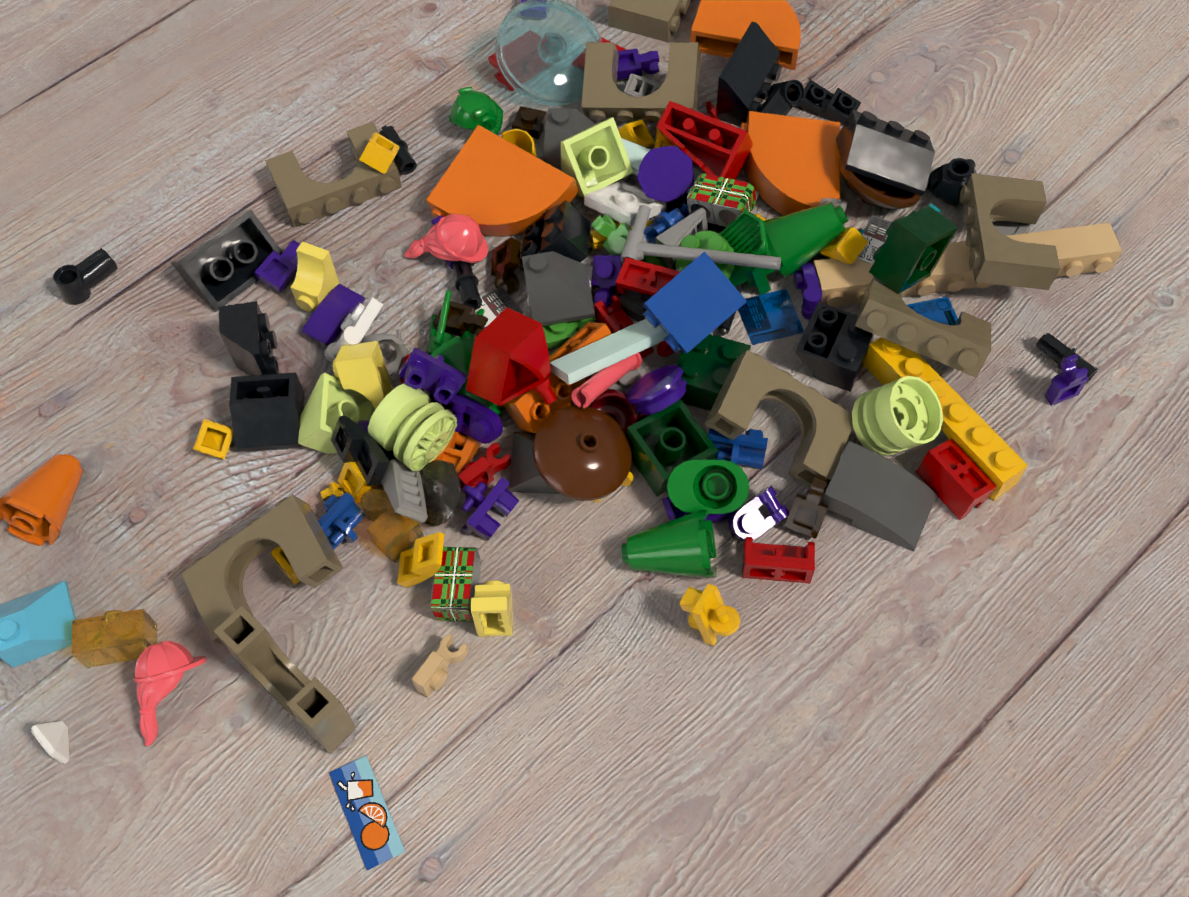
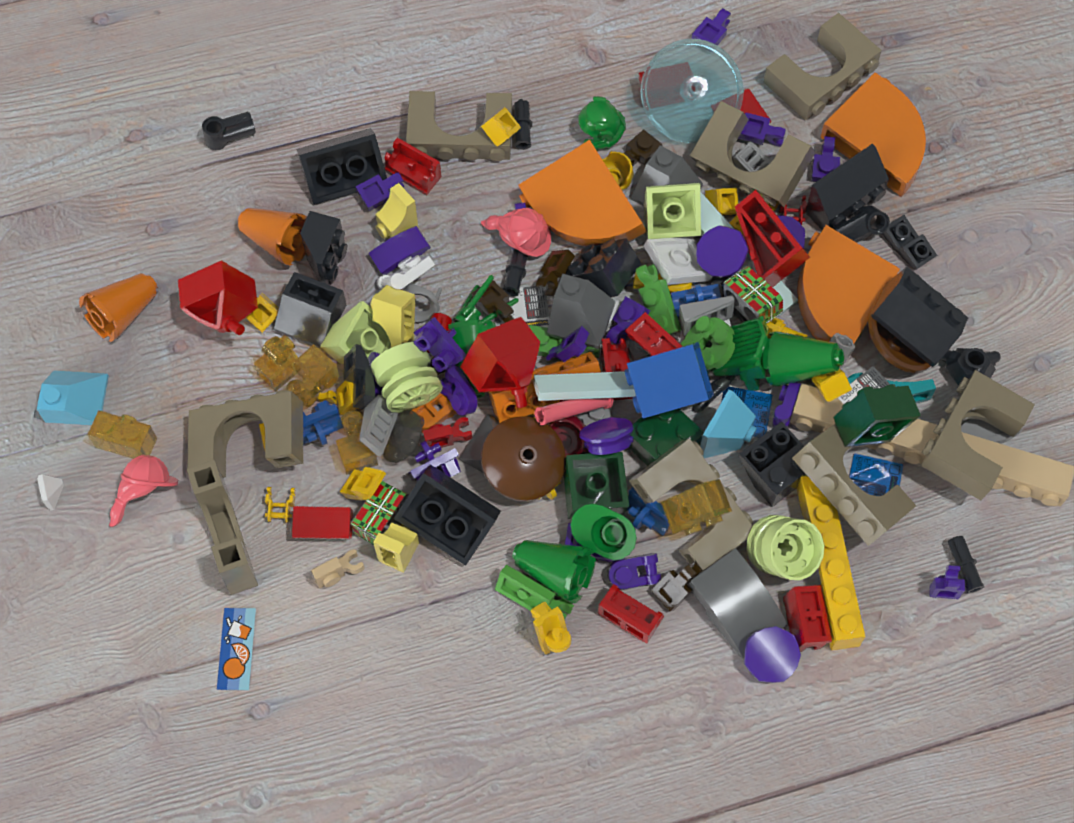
camera: 25 degrees right, 5 degrees up
light grey bar [620,205,781,270] -> none
none -> red piece [178,260,258,335]
none -> orange cone [238,208,307,266]
none -> clear yellow brick [254,335,300,392]
none -> yellow piece [265,487,296,523]
none -> clear yellow brick [286,344,339,408]
none -> red hinge [292,506,354,540]
none -> red hinge [384,137,442,196]
none -> black slope [394,464,501,566]
none -> bright green plate [495,565,574,620]
none -> dark purple plate [546,326,589,362]
none -> clear yellow brick [661,479,732,536]
none -> medium azure slope [700,390,757,459]
none -> dark purple hat [744,626,801,683]
none -> dark purple plate [811,136,840,182]

